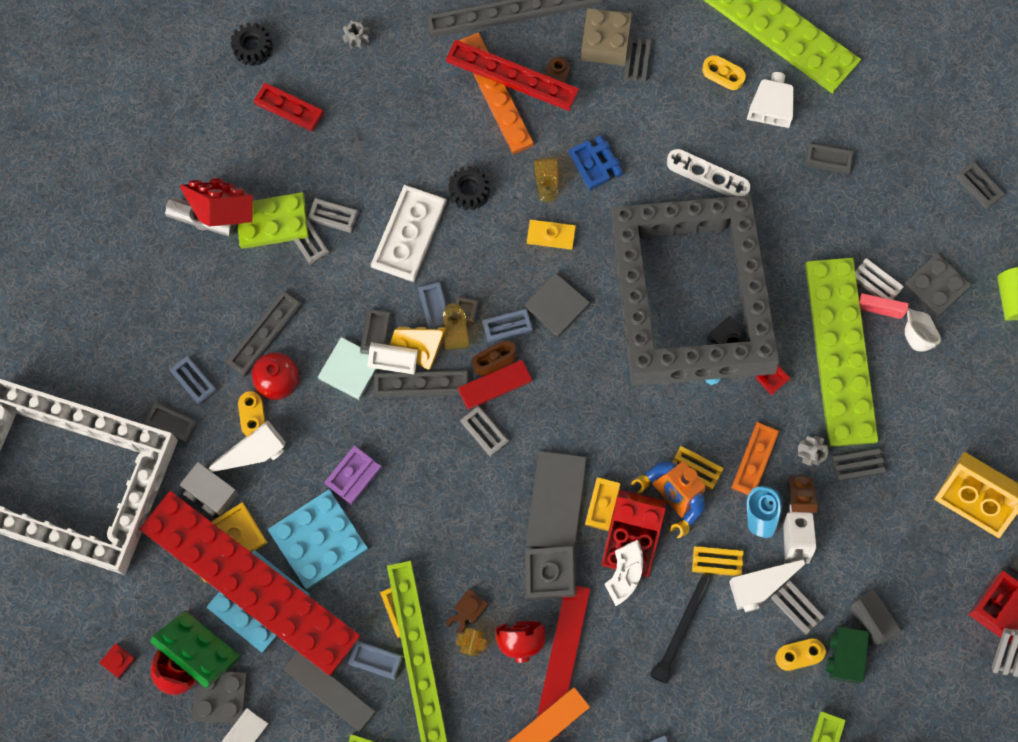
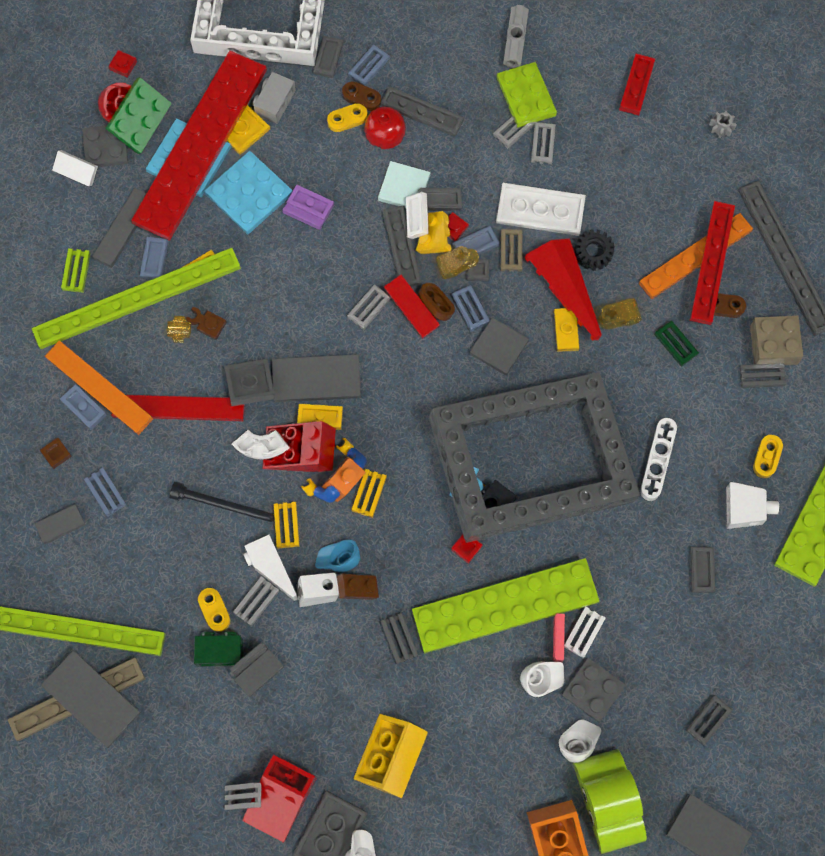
camera: 75 degrees right, 0 degrees up
red slope [180,178,253,227] -> none
white slope [209,420,286,472] -> none
black tyre [231,22,273,66] -> none
red cylinder [495,621,546,663] -> none
blue plate [568,135,624,190] -> none
orange tile [731,422,779,495] -> none
light grey gear [798,436,828,466] -> none
none -> reddish brown plate [342,81,381,111]
none -> red plate [448,212,469,241]
none -> dark tan tile [501,229,522,271]
none -> red wedge [525,239,602,341]
none -> white cap [559,720,601,763]
none -> dark green tile [654,320,699,367]

